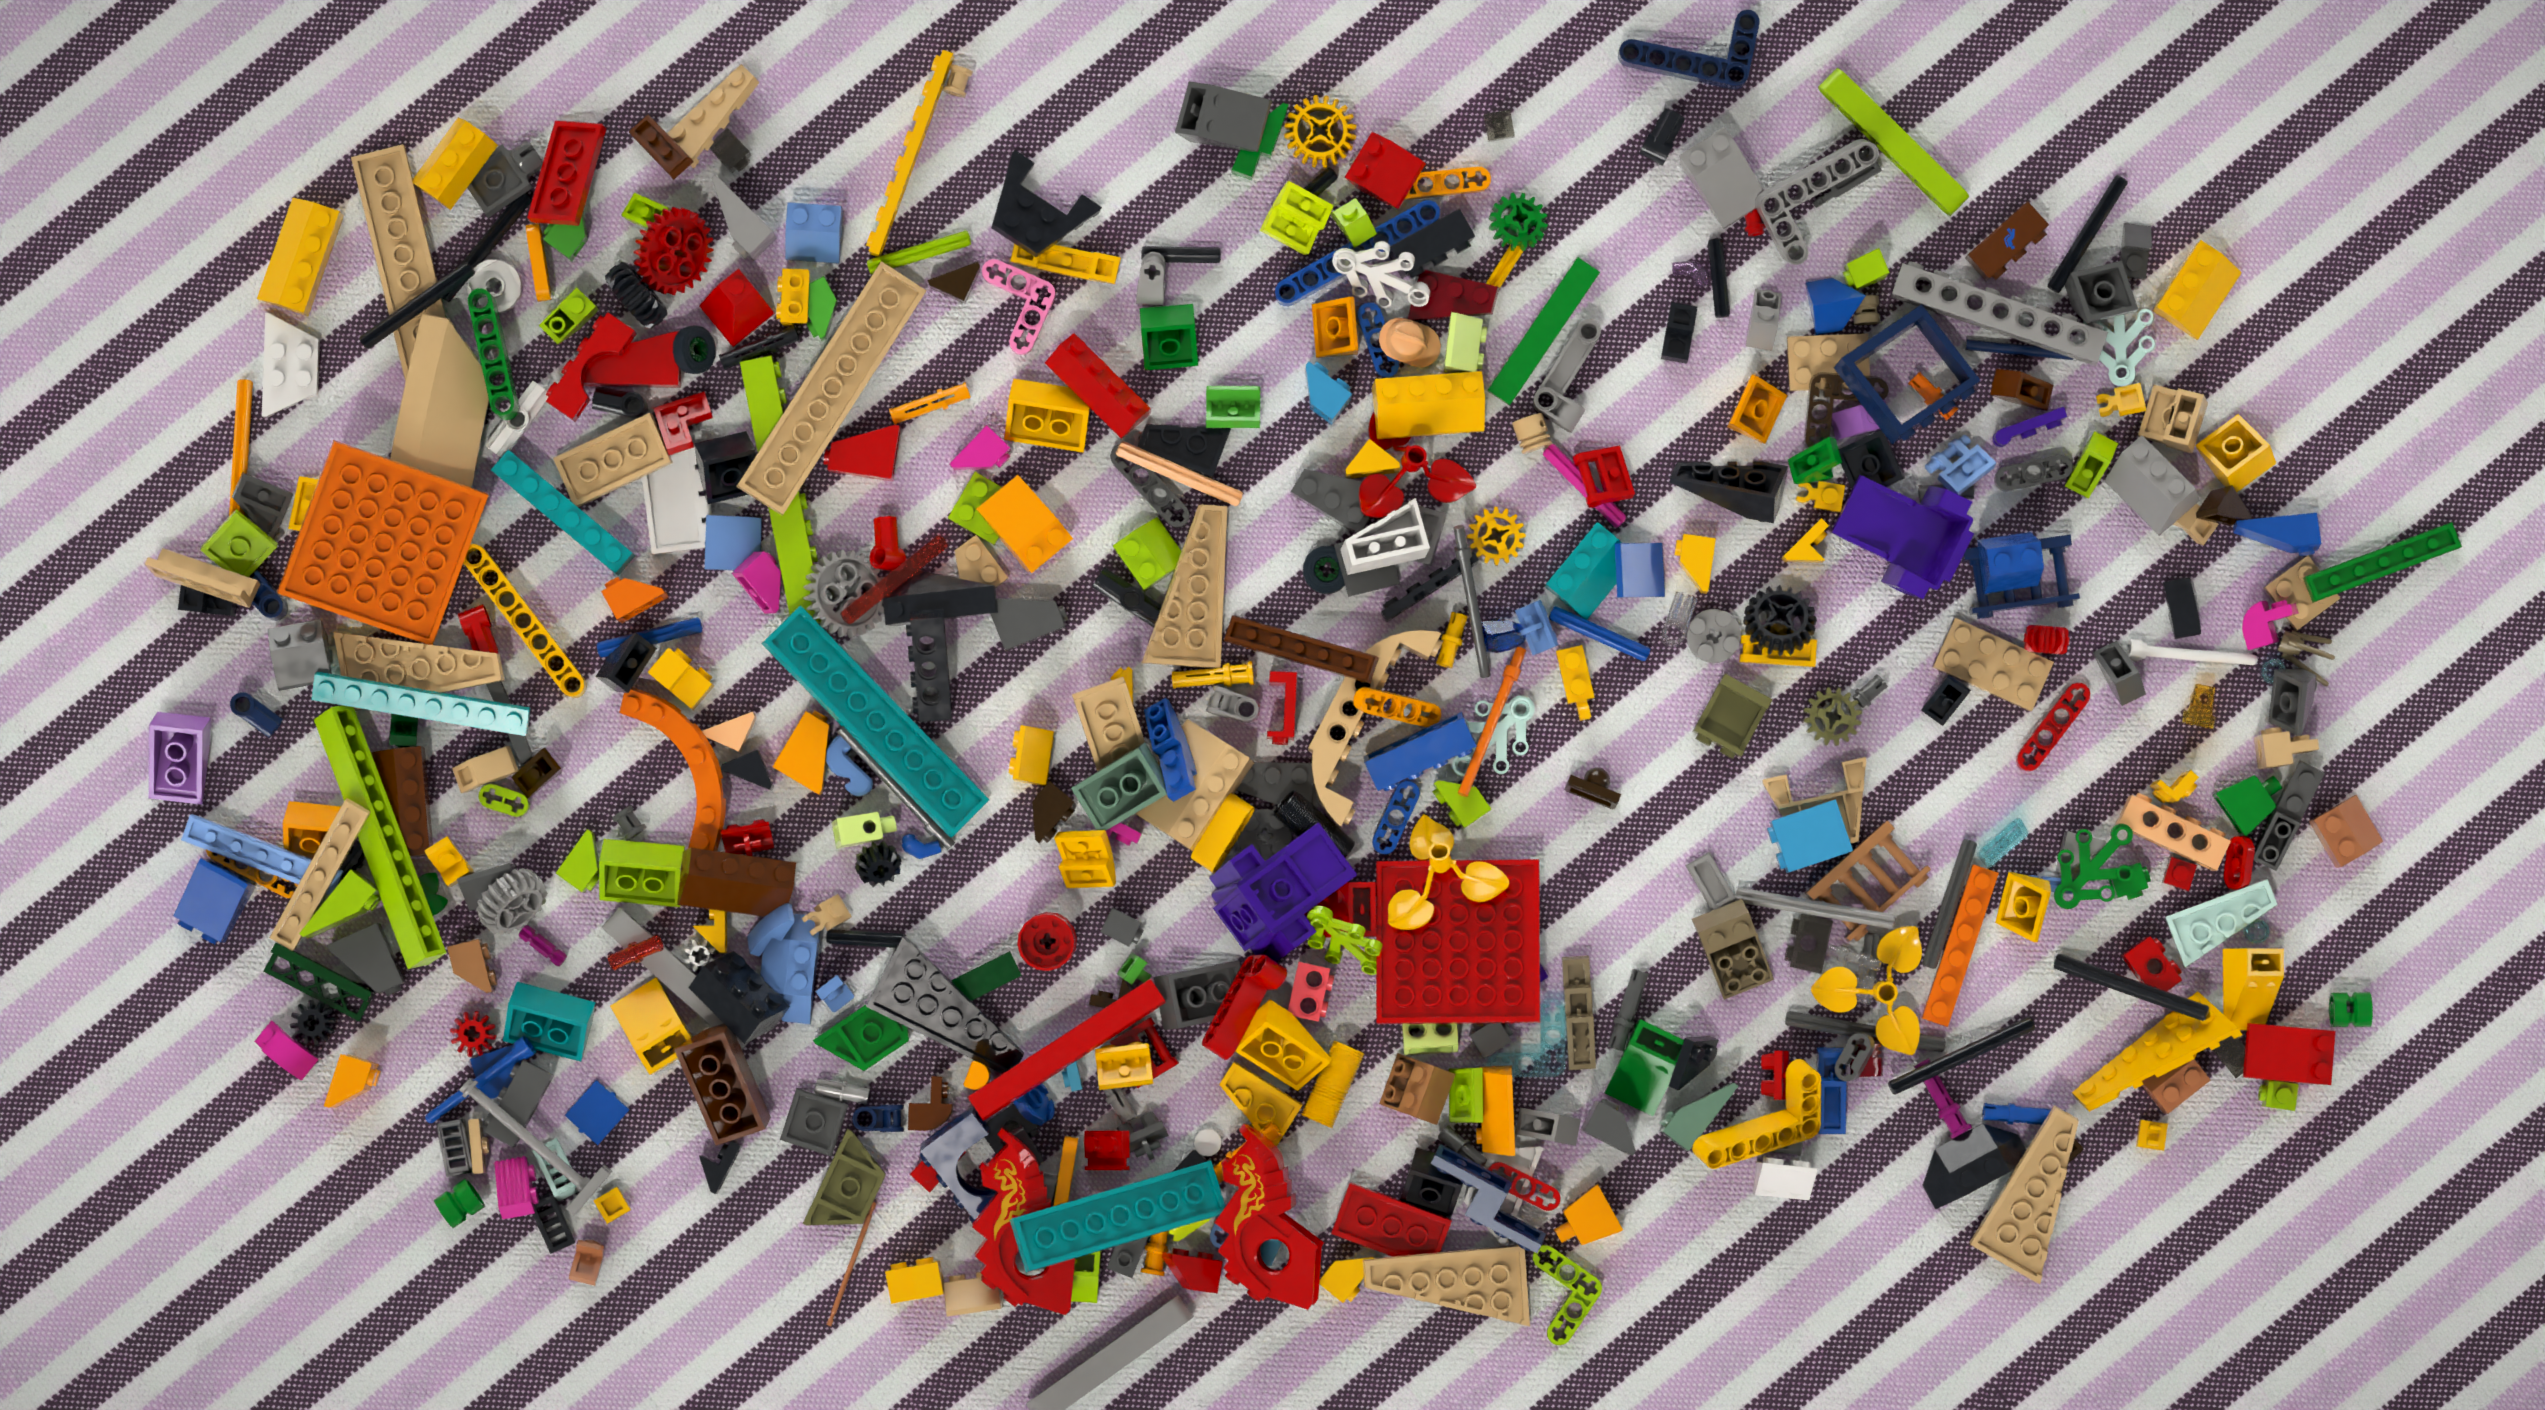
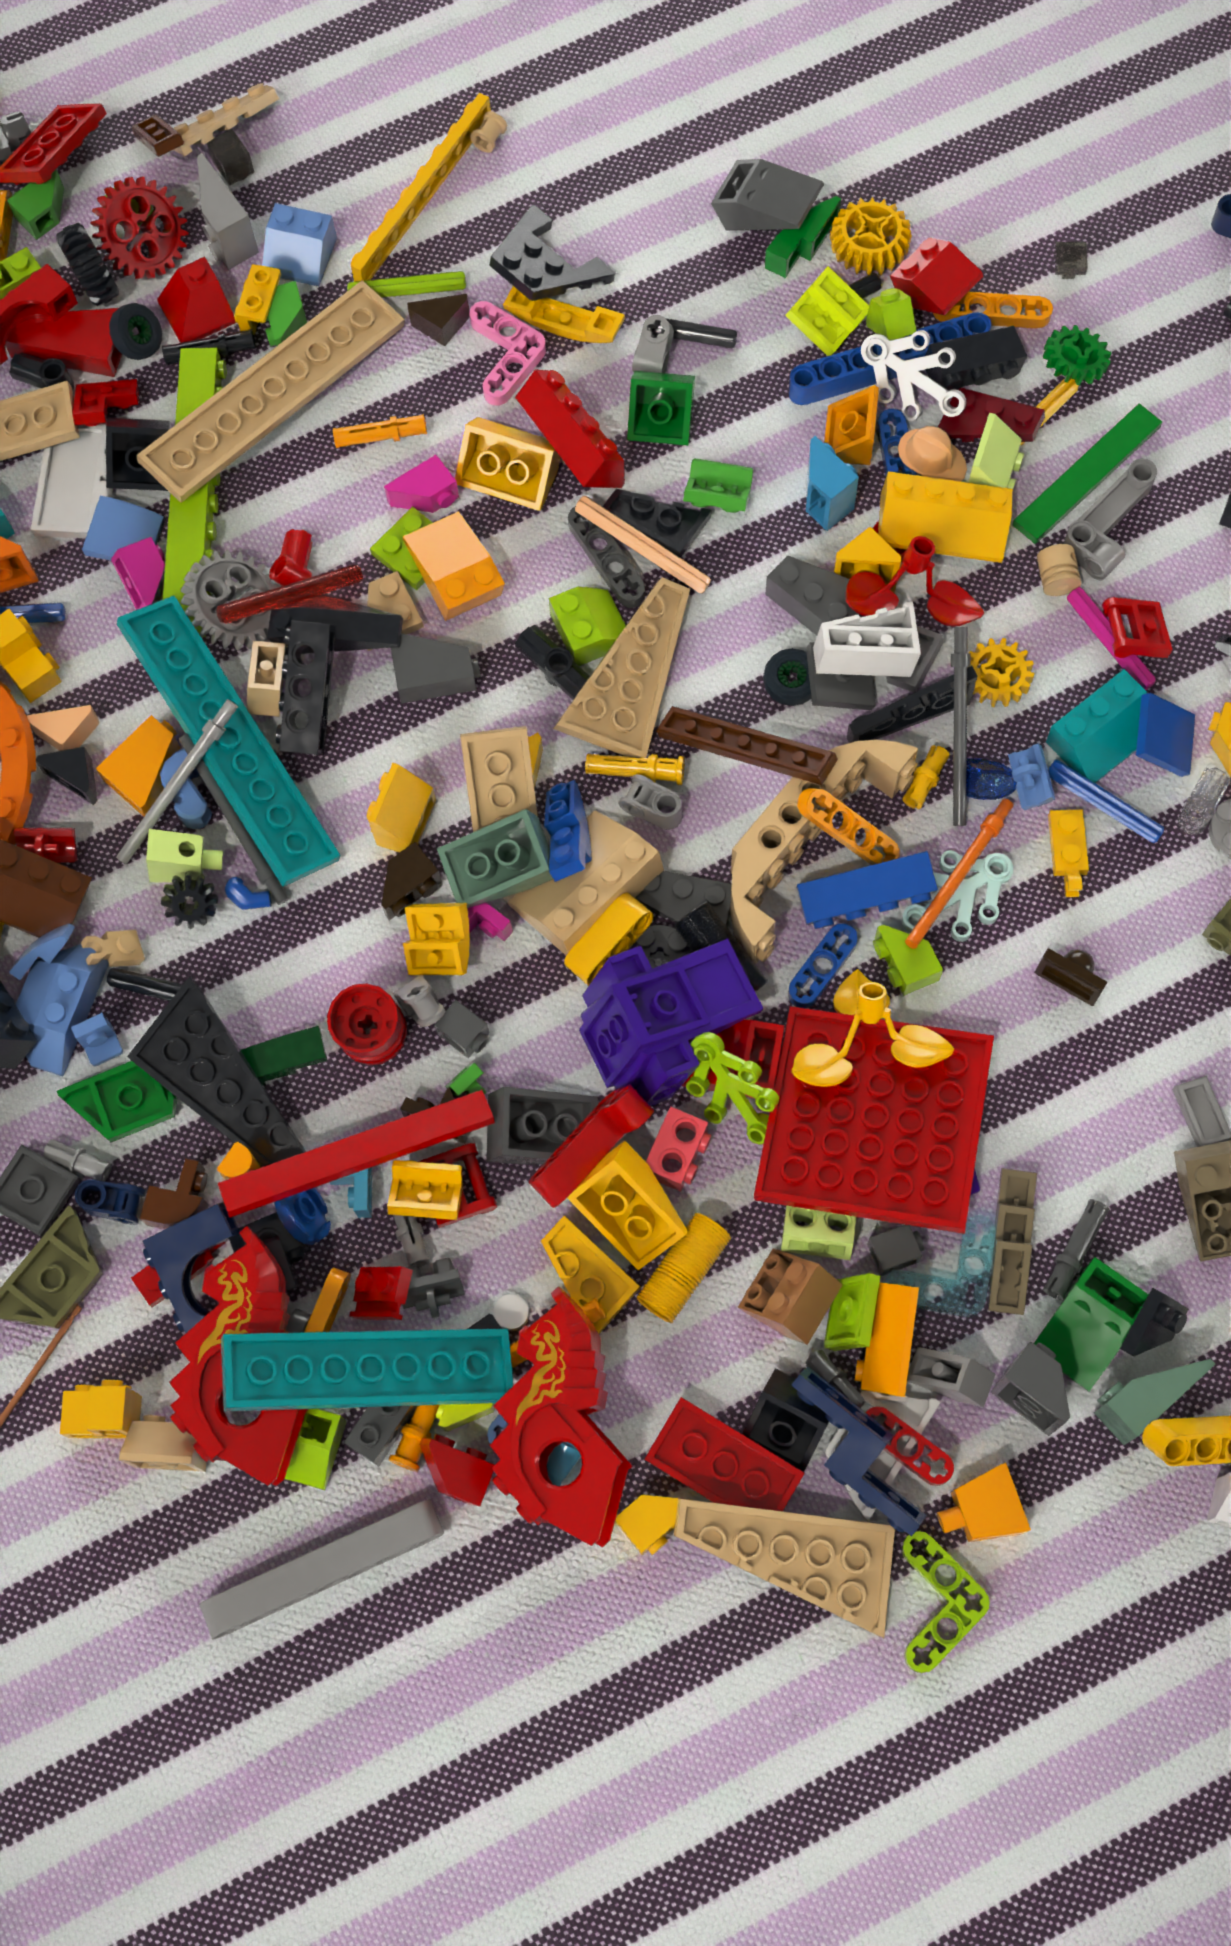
camera: 20 degrees right, 15 degrees down
red slope [823,425,901,481] -> none
red panel [1267,671,1297,745] -> none
none -> light grey bar [116,699,238,864]
none -> tan brick [247,641,285,717]
none -> light grey piece [393,975,446,1027]

